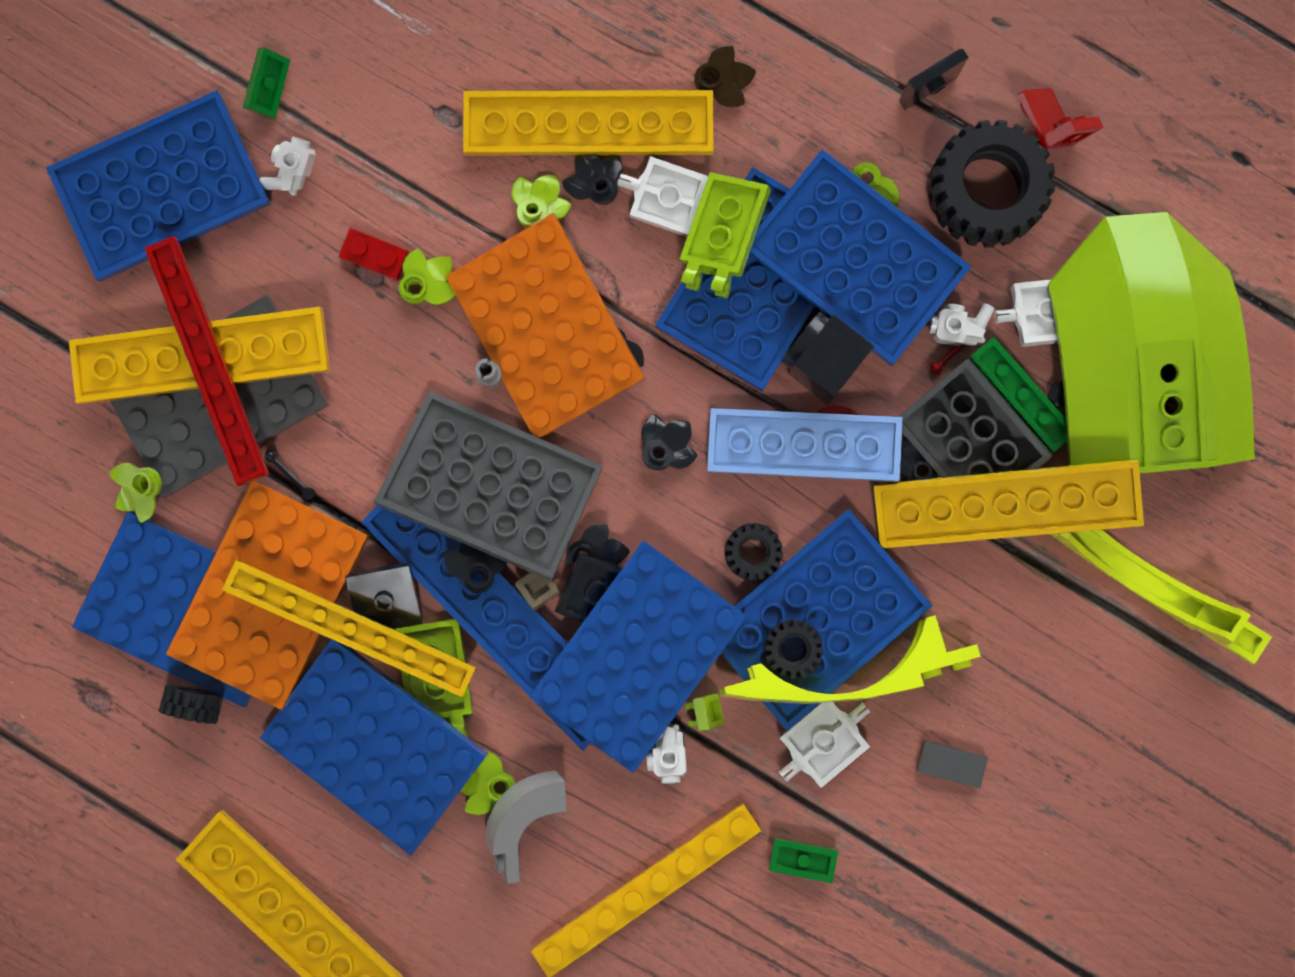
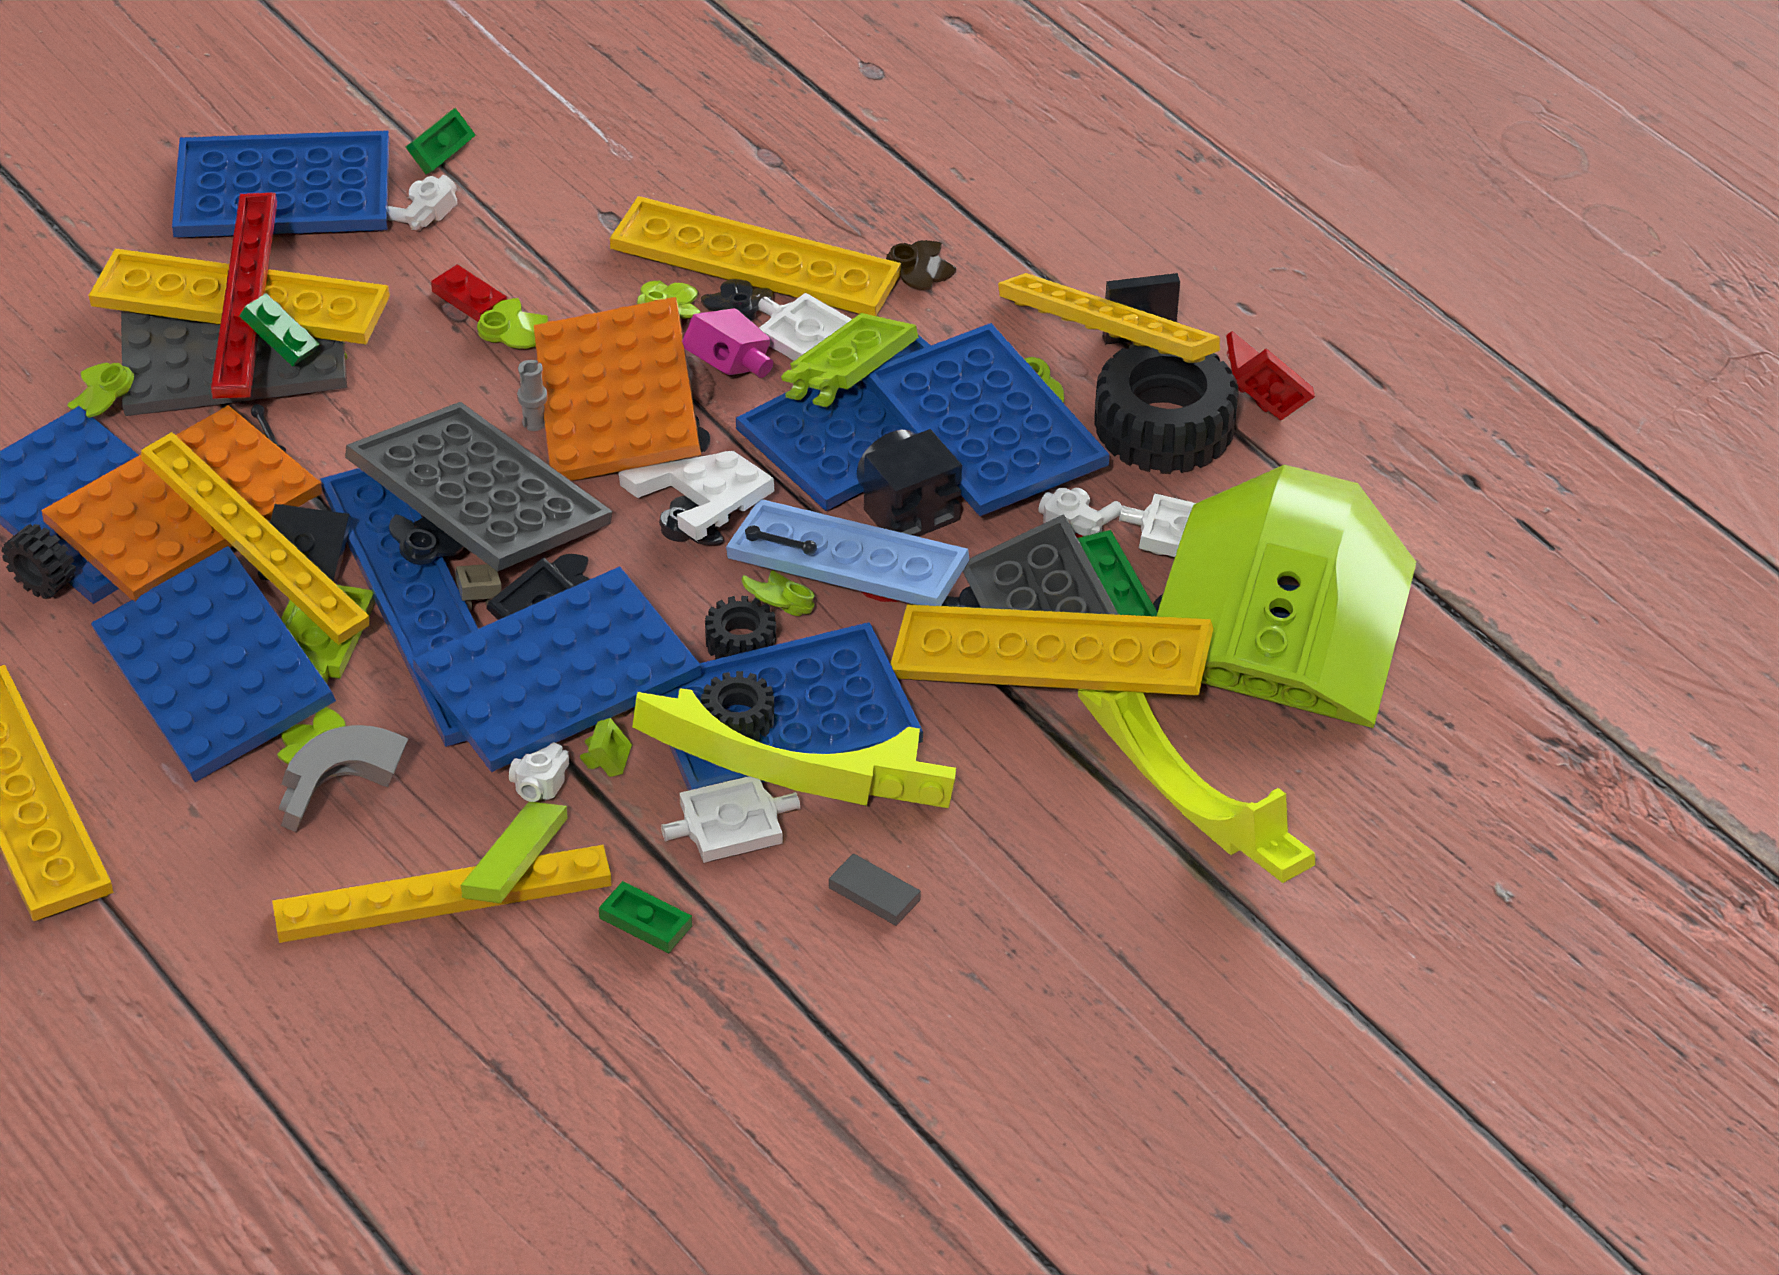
camera: 20 degrees right, 40 degrees down
none -> green plate [239,293,319,367]
none -> lime tile [461,802,568,903]
none -> white wing [619,451,774,541]
none -> dark pink torso [682,308,773,378]
none -> lime plate [741,570,815,616]
none -> black hinge [745,525,817,555]
none -> yellow plate [998,273,1220,363]

